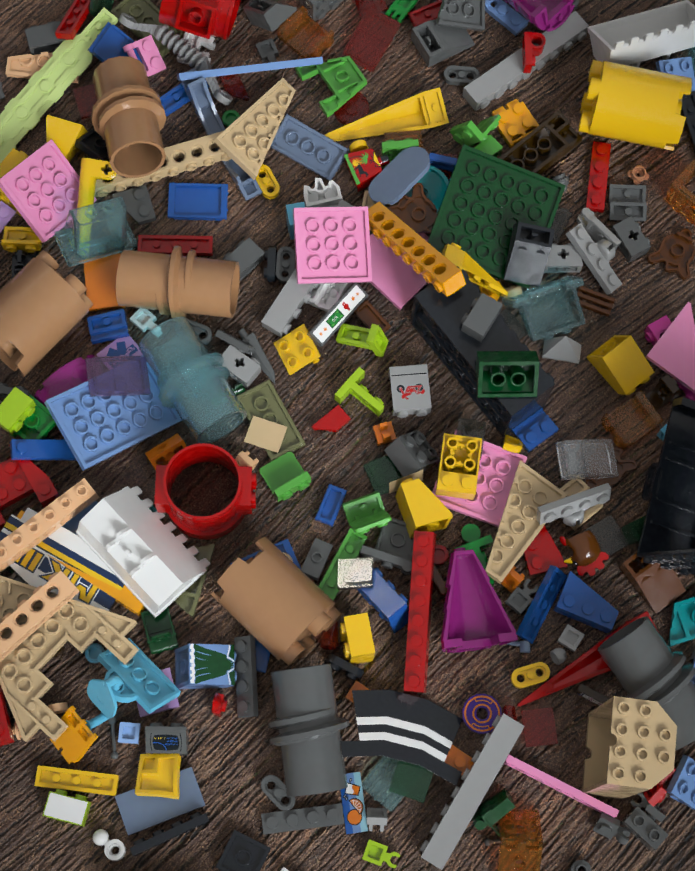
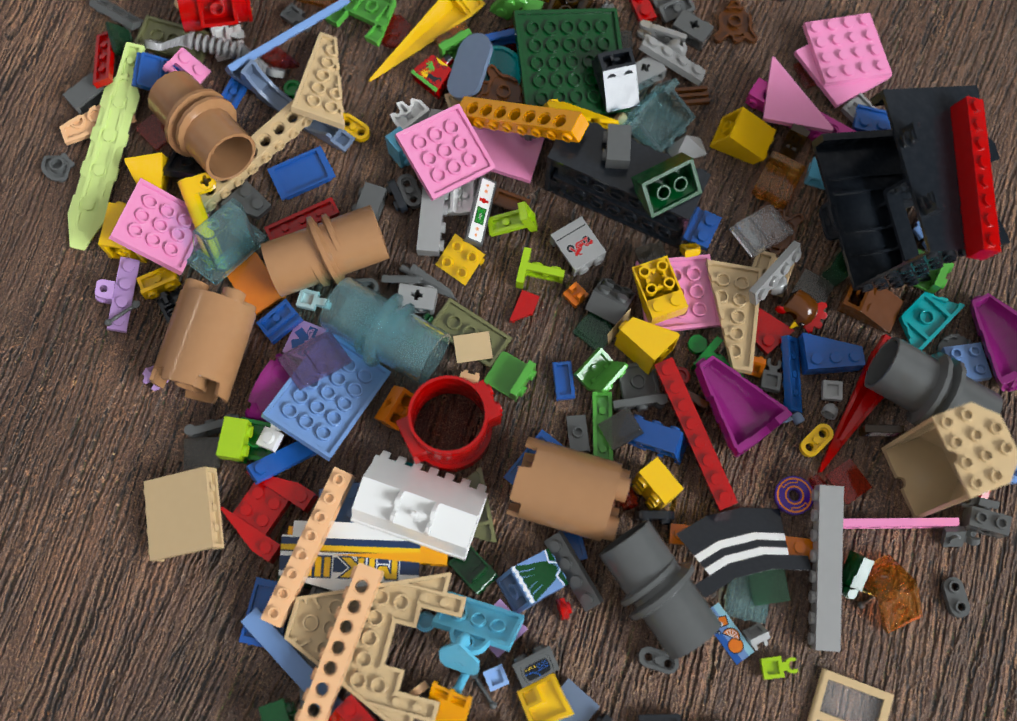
camera: 25 degrees left, 0 degrees up
dark grey plate [261,803,345,835] -> none
sand blue tile [270,114,349,181] -> none
yellow tile [349,140,368,153] -> none
none -> white plate [256,424,284,453]

